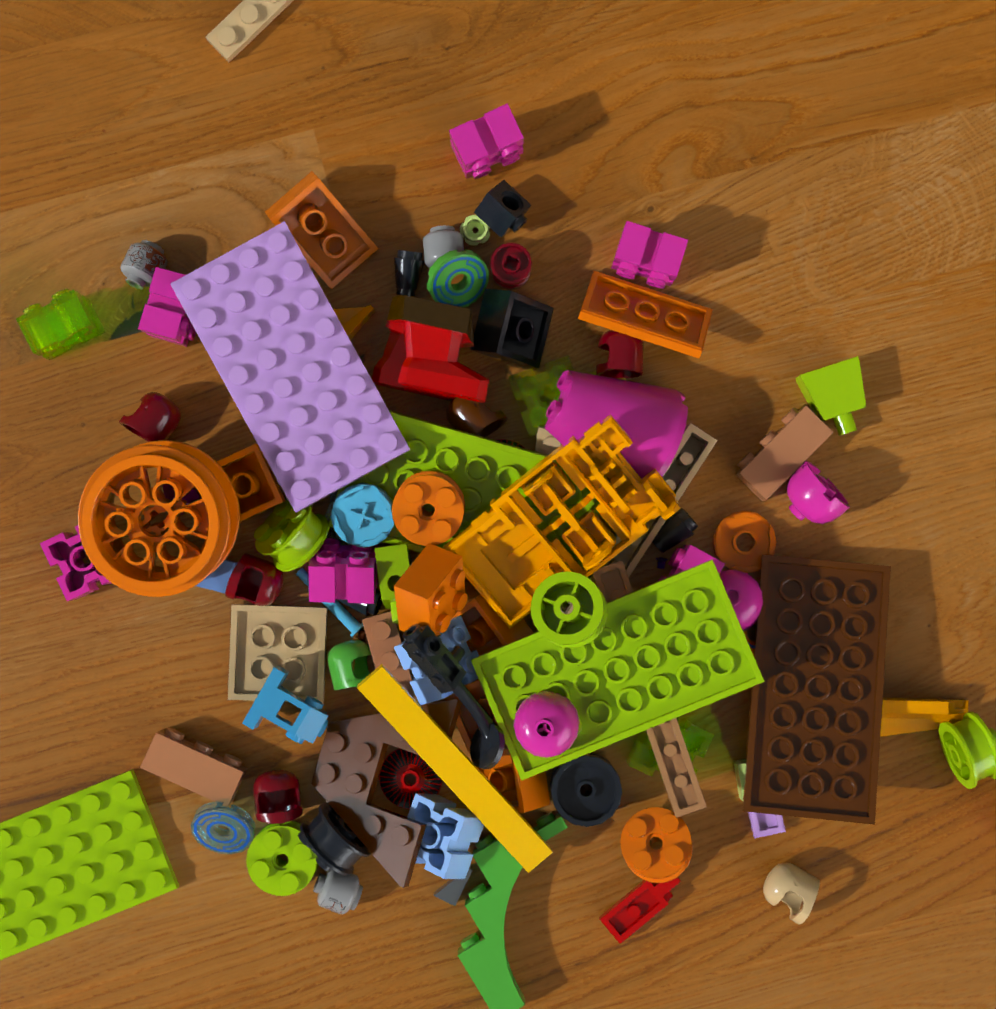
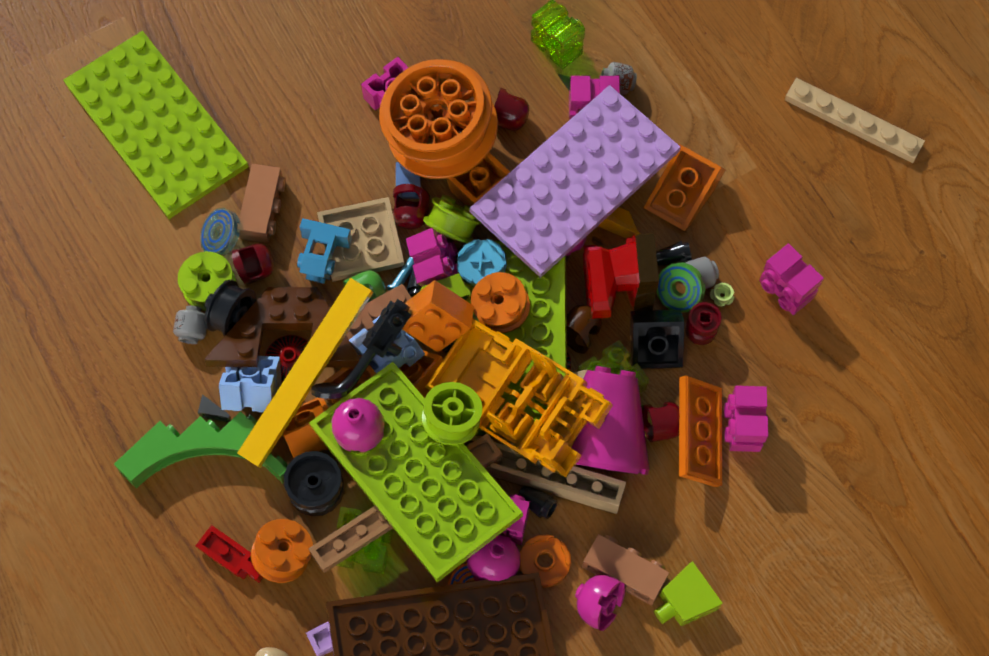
camera: 75 degrees right, 20 degrees down
black brick [474,180,531,238] -> none

